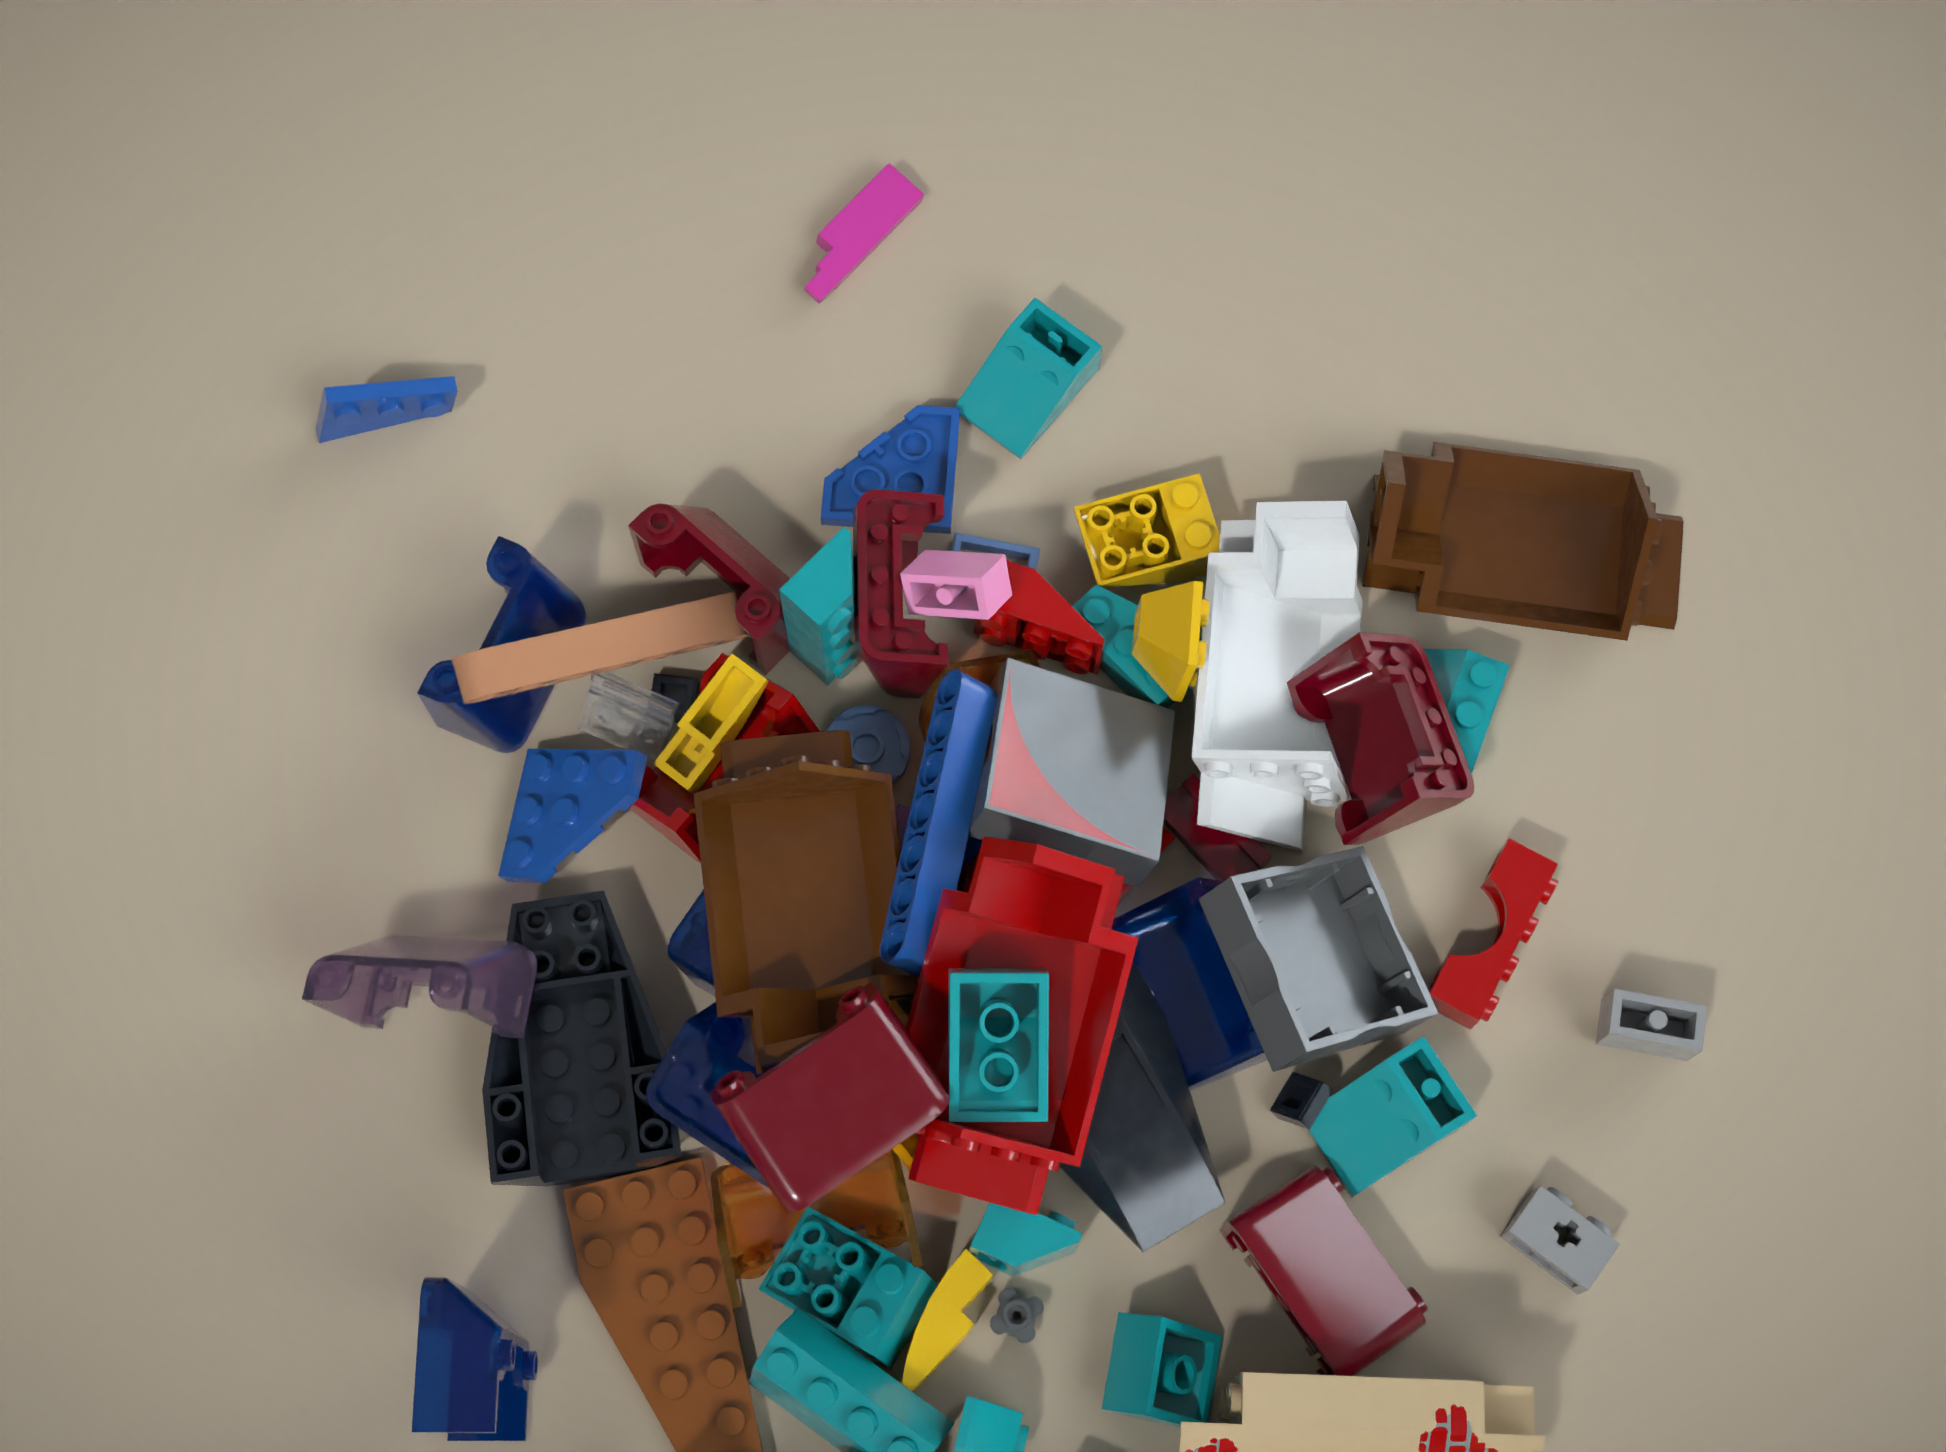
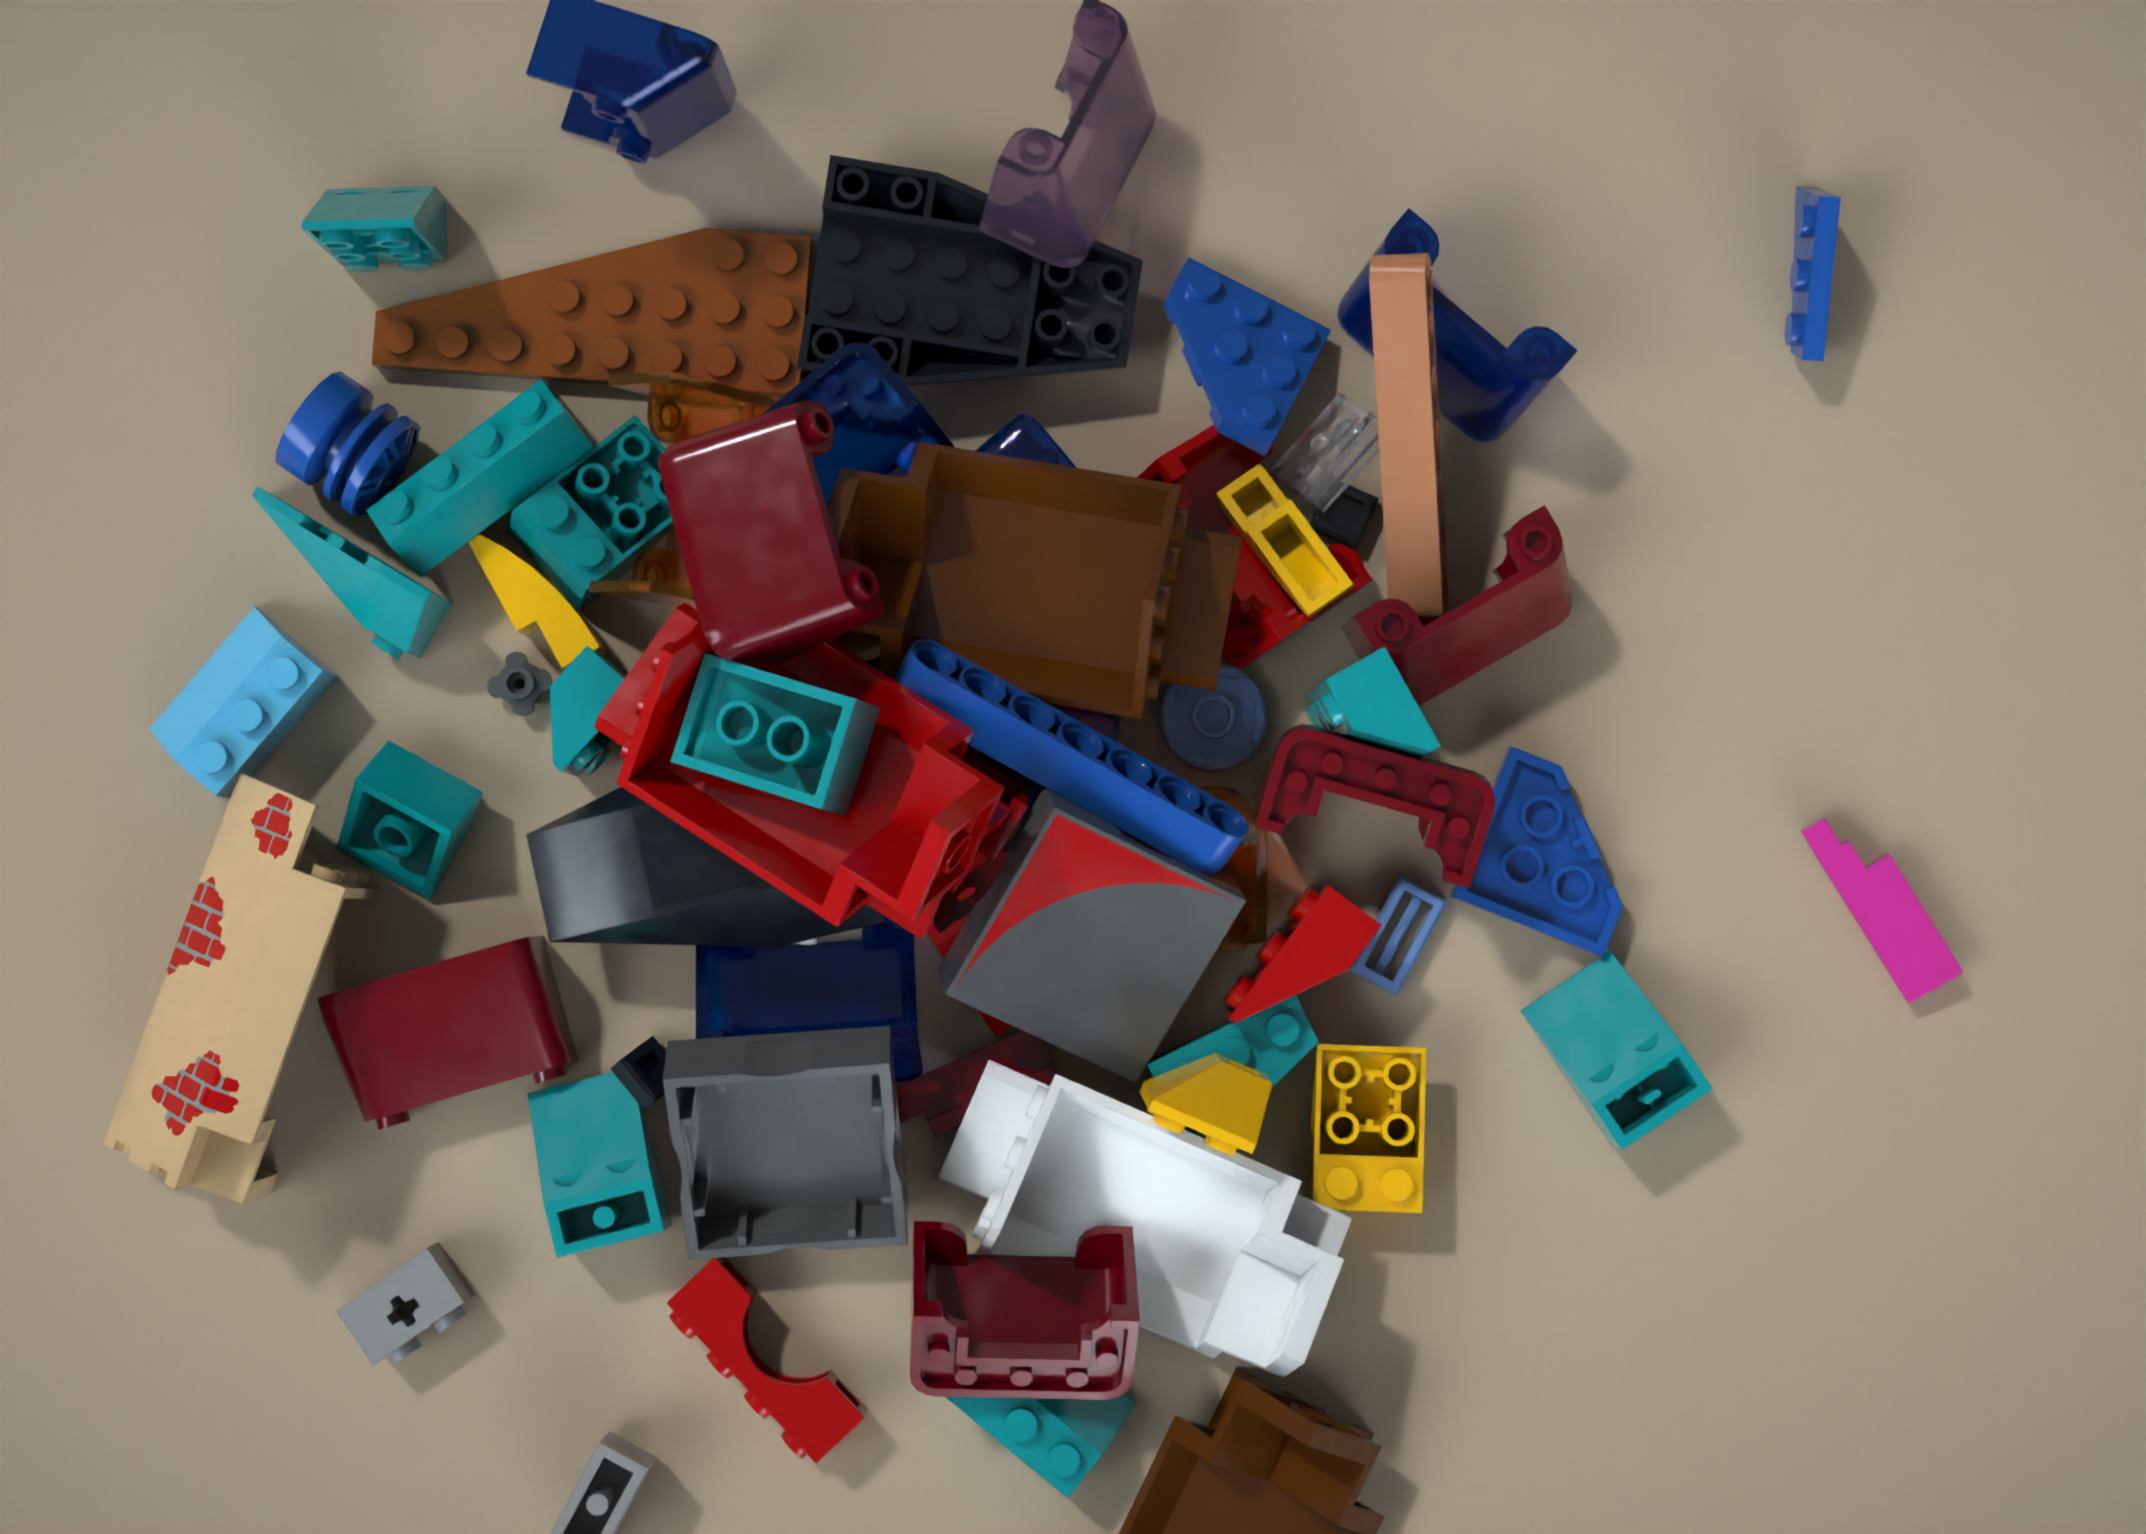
camera: 105 degrees right, 15 degrees up
bright pink brick [900,550,1012,620] -> none

